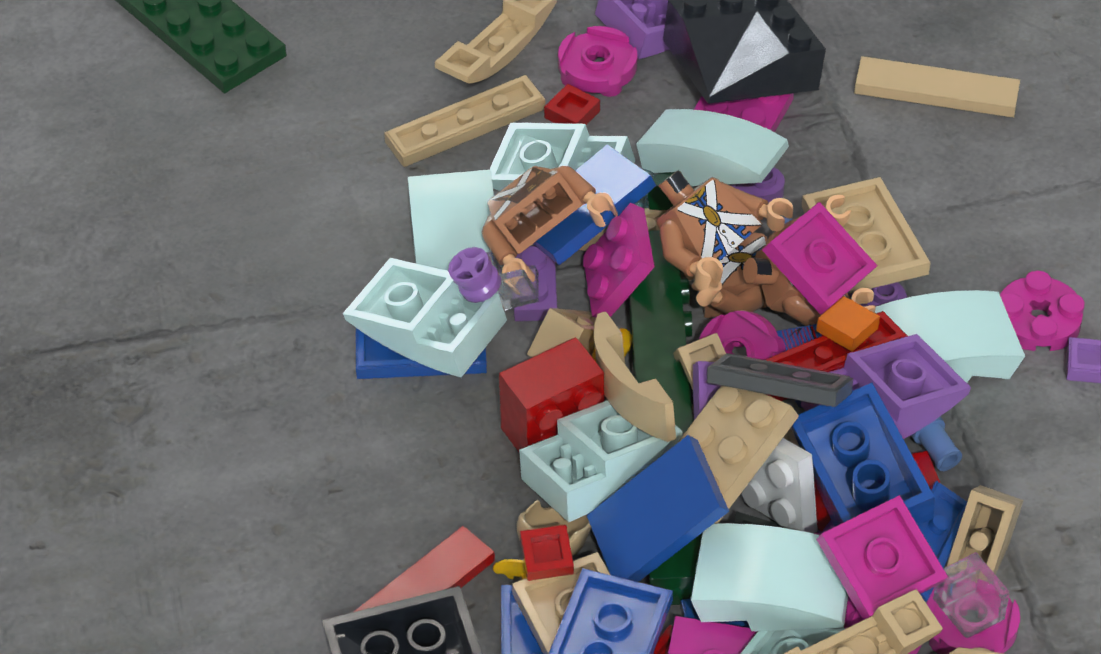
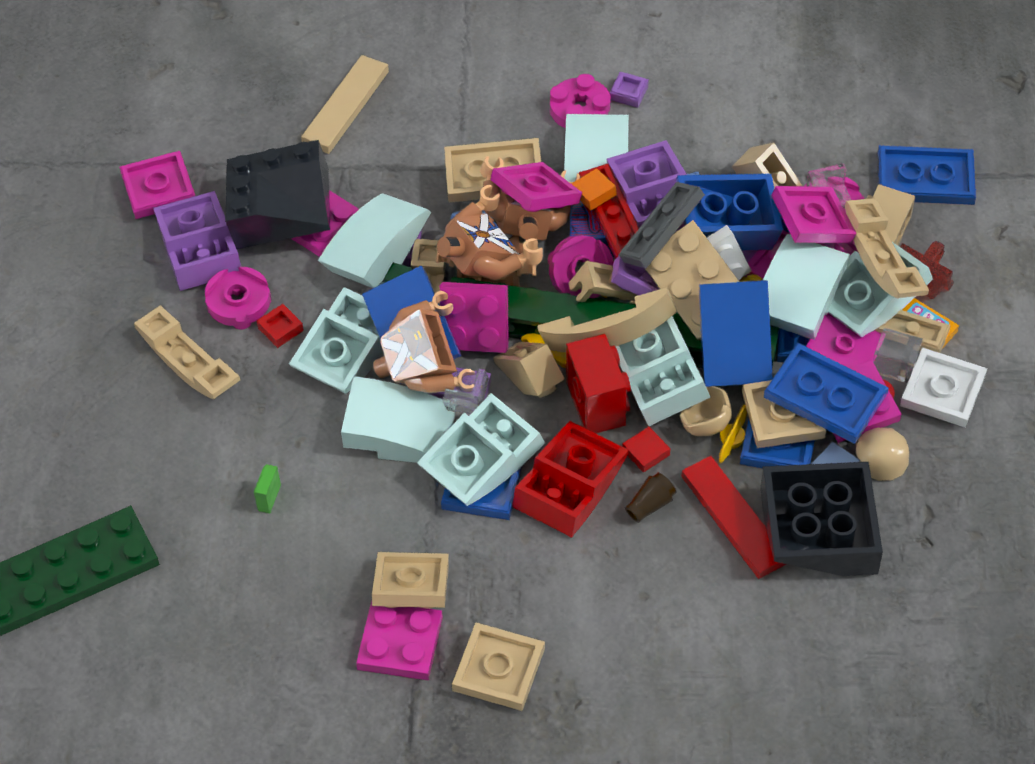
camera: 75 degrees left, 5 degrees up
tan tile [384,75,545,167] -> none
medium lavender wheel [448,247,501,303] -> none
red tile [520,525,574,581] -> none
none -> bright green tile [254,464,281,514]
none -> dark pink plate [356,601,443,681]
none -> tan plate [372,552,449,609]
none -> tan plate [452,623,545,711]
none -> red slope [512,421,629,538]
none -> red tile [622,426,671,473]
none -> dark brown cone [625,472,677,523]

